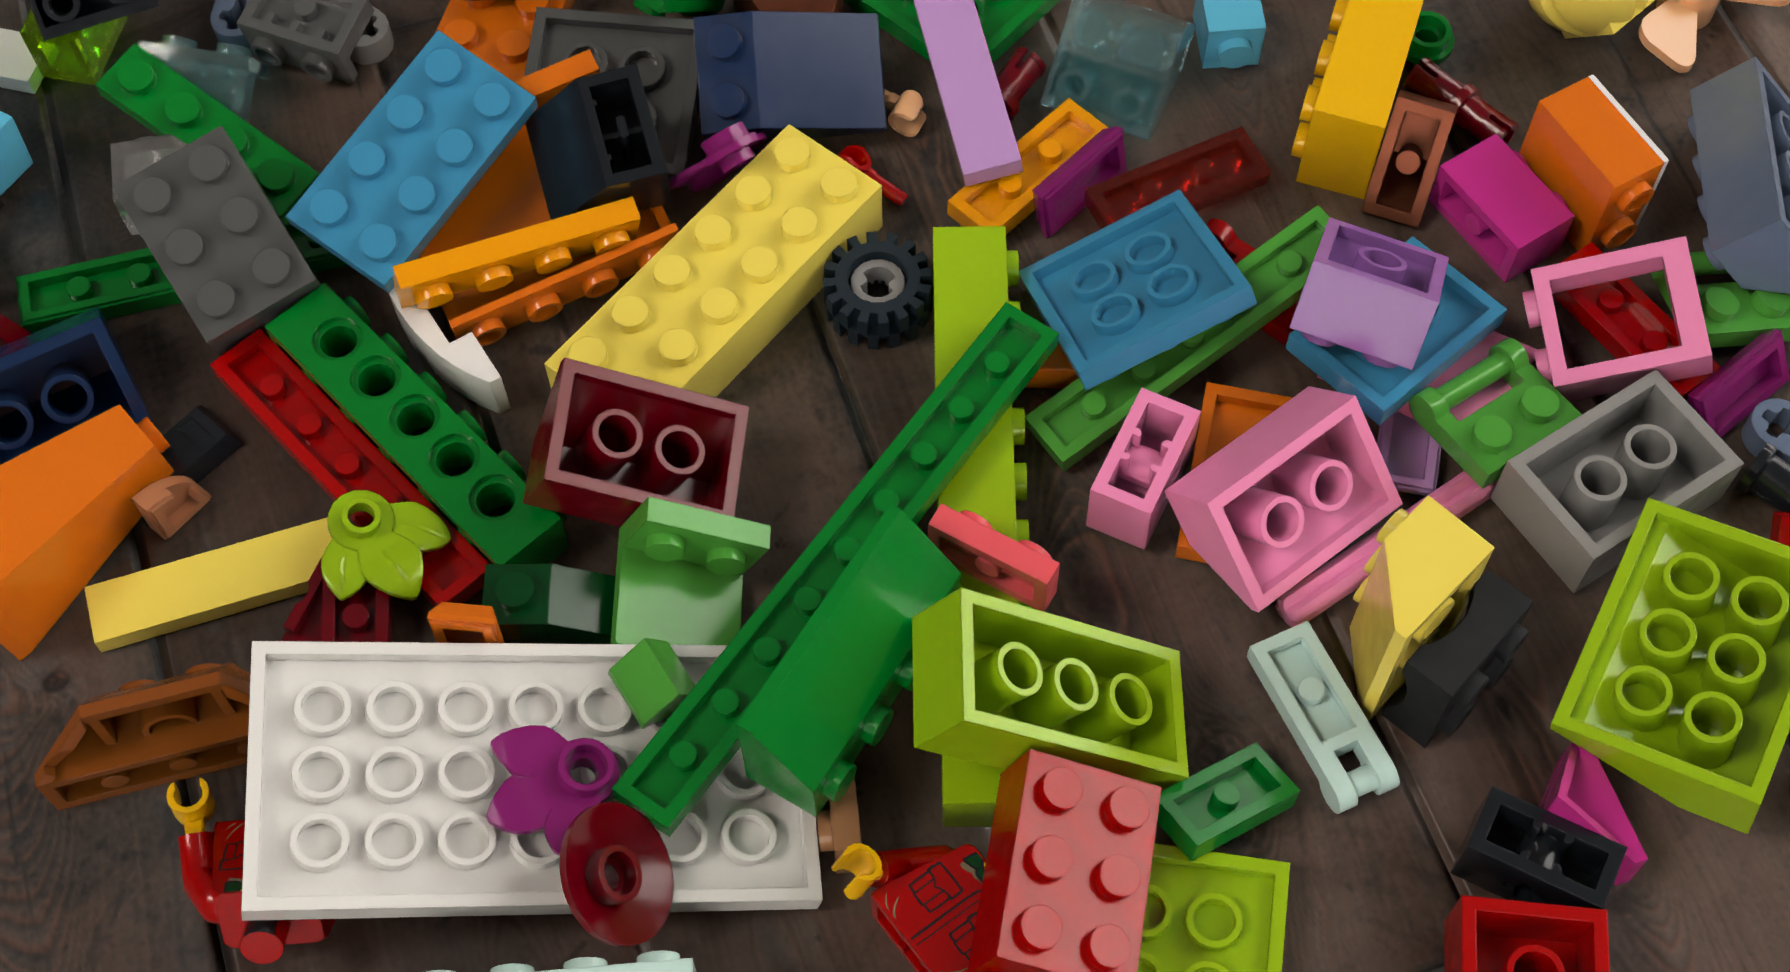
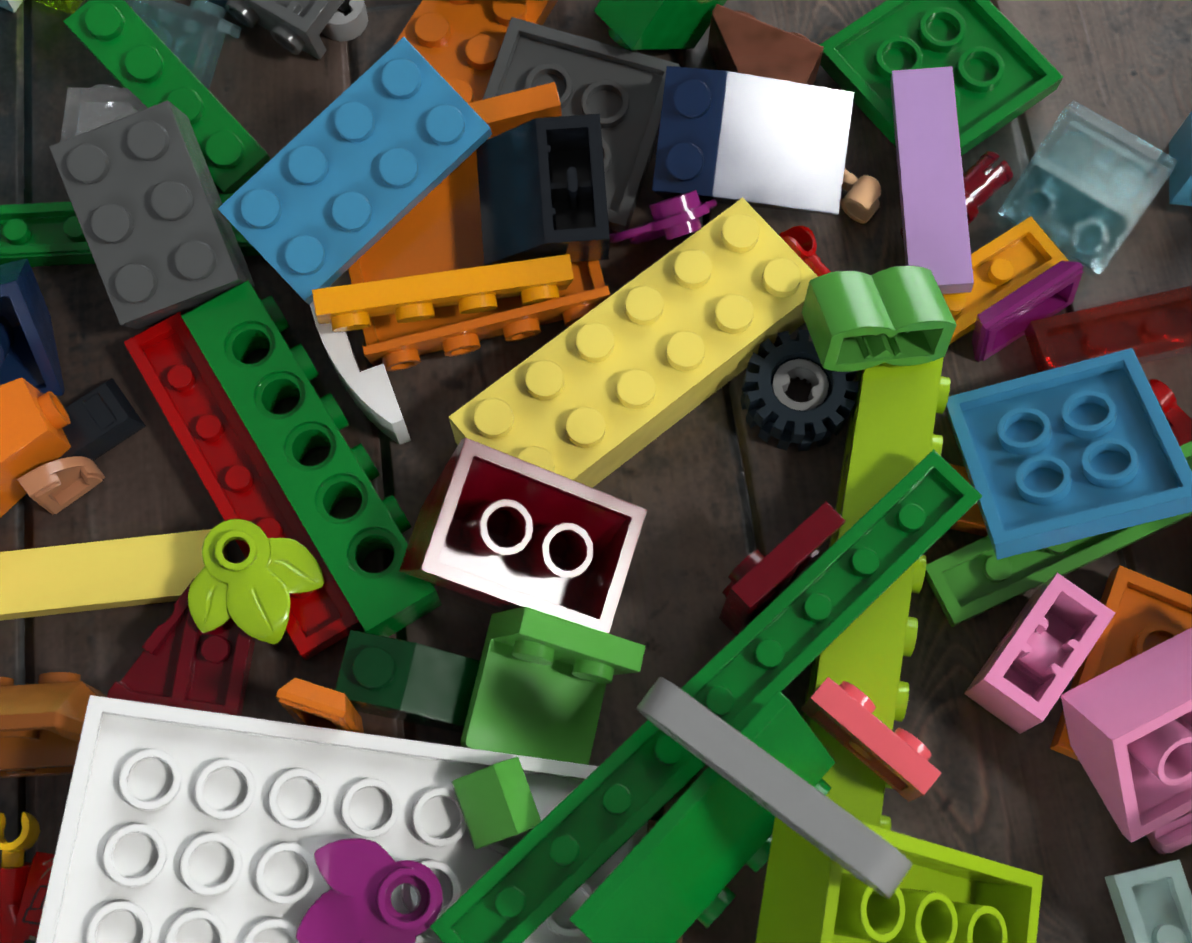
camera: 10 degrees right, 10 degrees up
none -> light grey beam [636,677,912,899]
none -> dark red wing [719,501,846,636]
none -> bright green brick [801,266,957,372]

